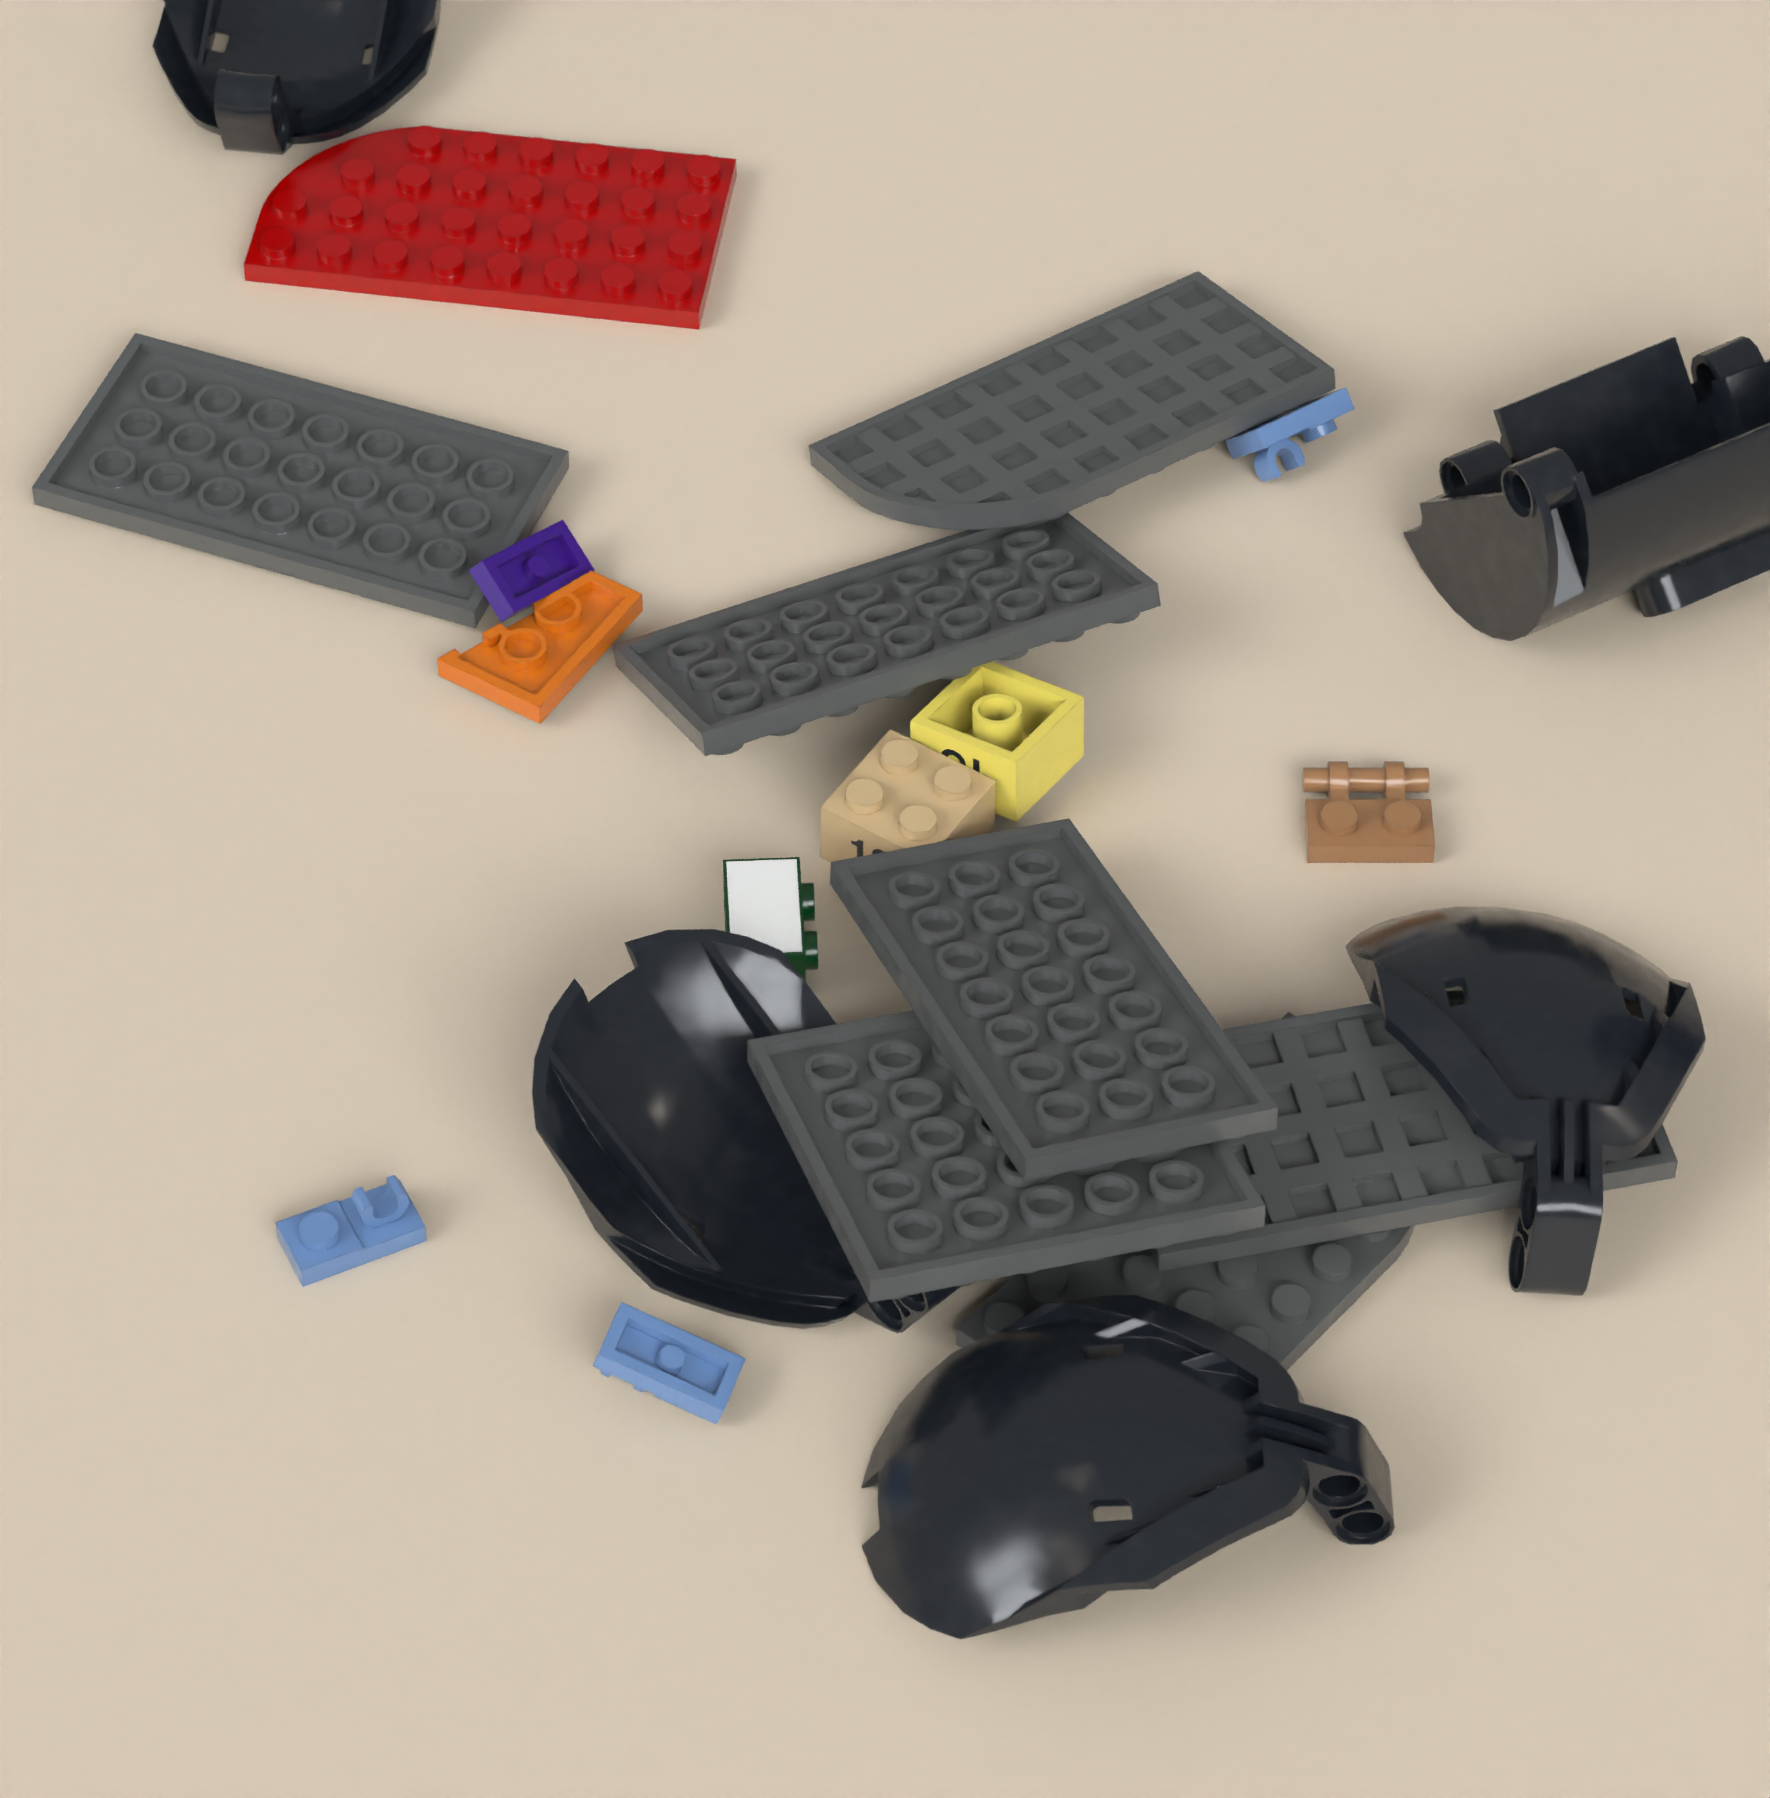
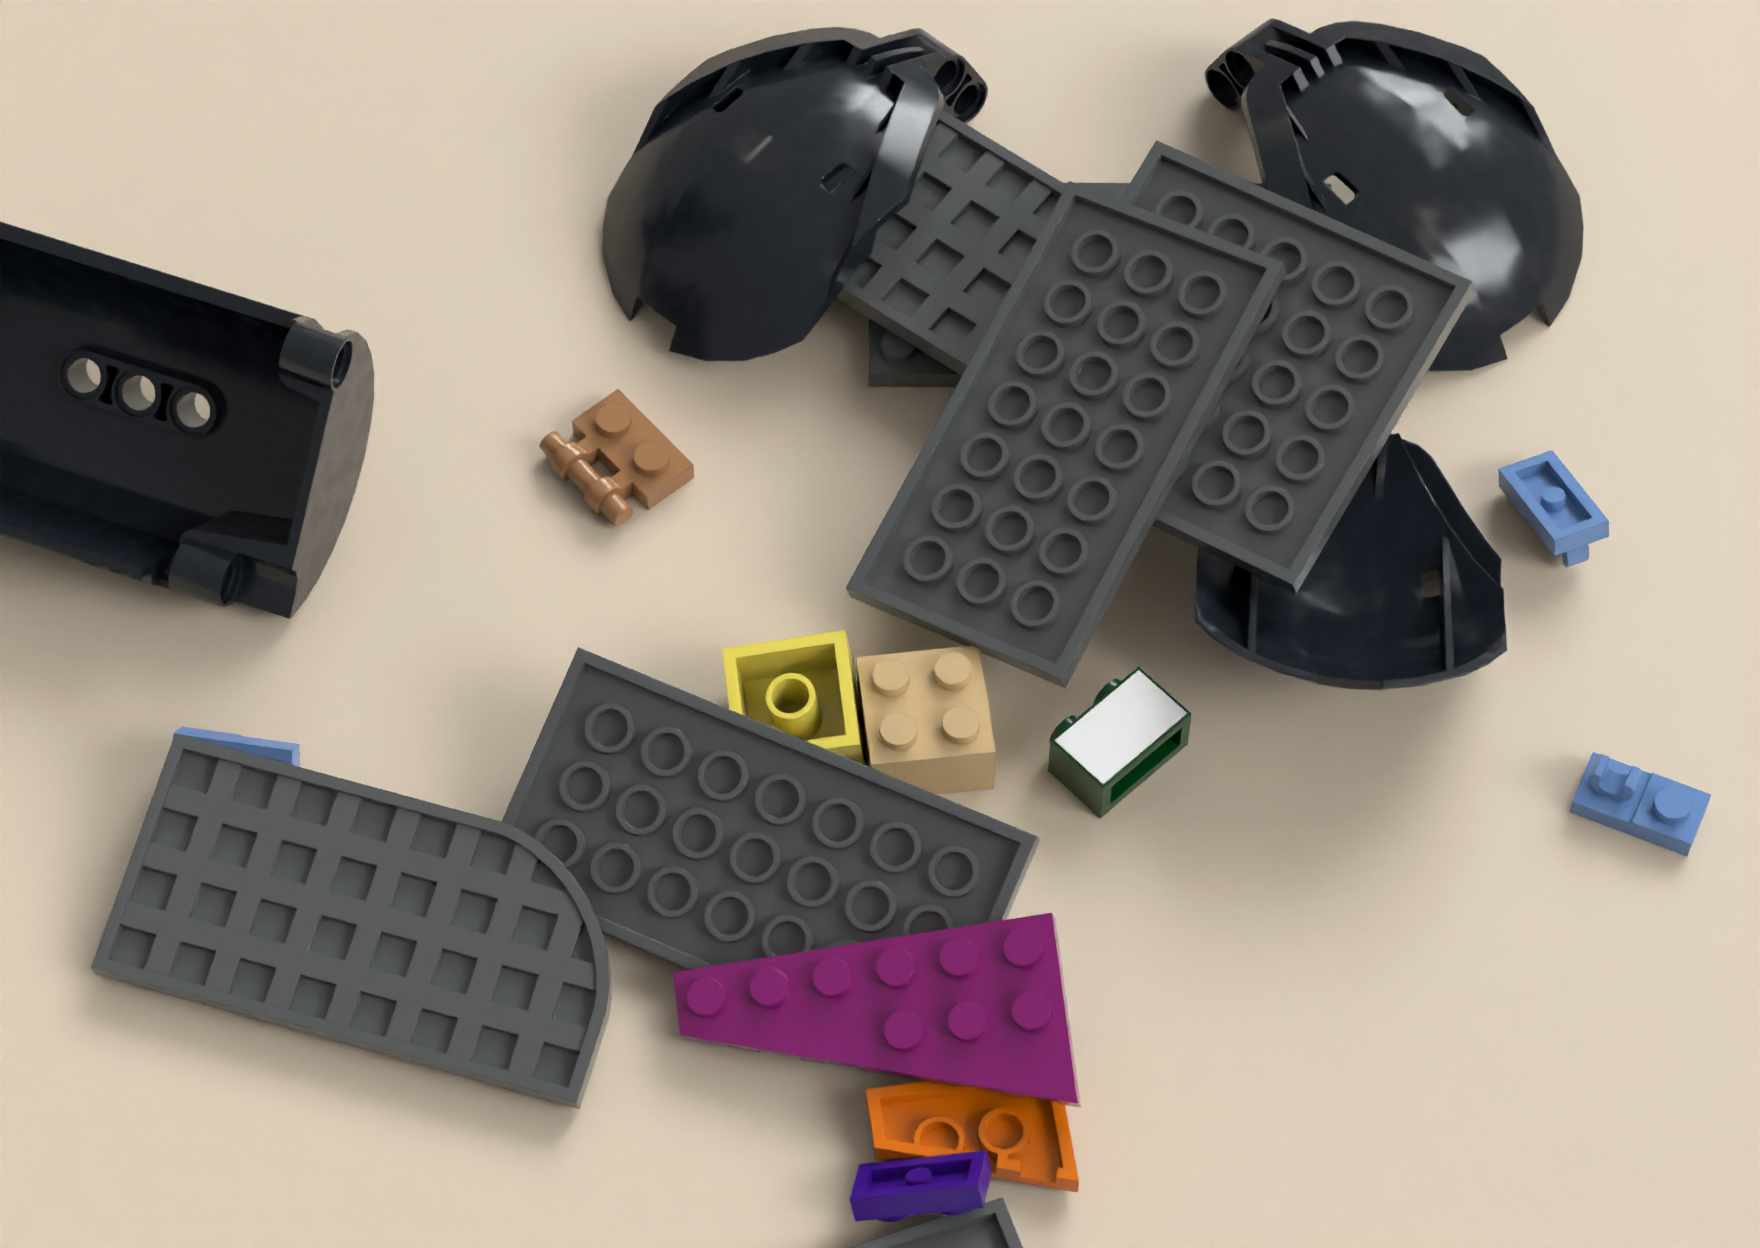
camera: 130 degrees left, 10 degrees up
none -> magenta wing [673,913,1081,1108]

